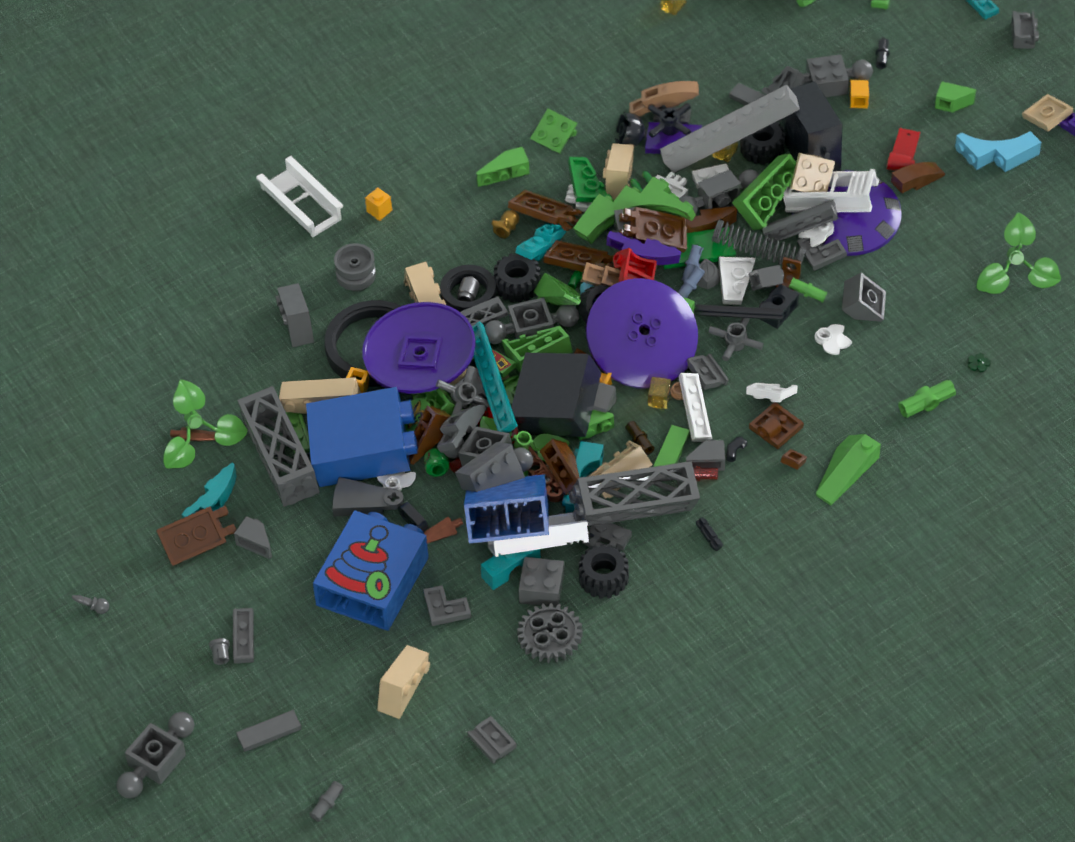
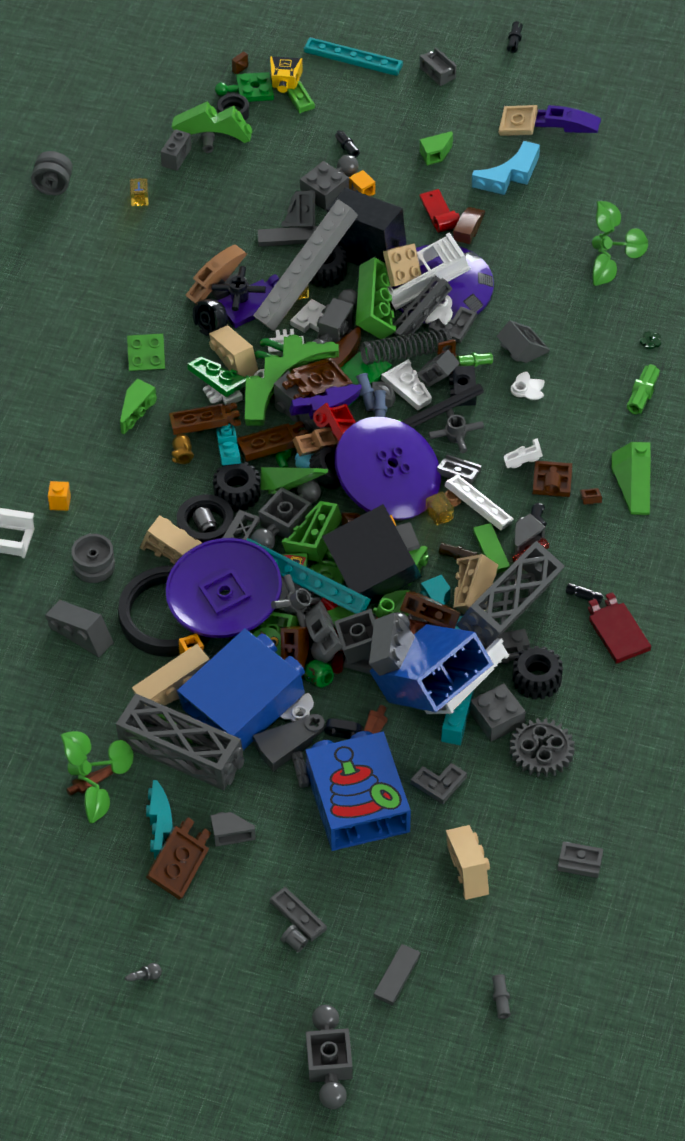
camera: 40 degrees left, 0 degrees up
none -> dark red tile [588,592,651,664]

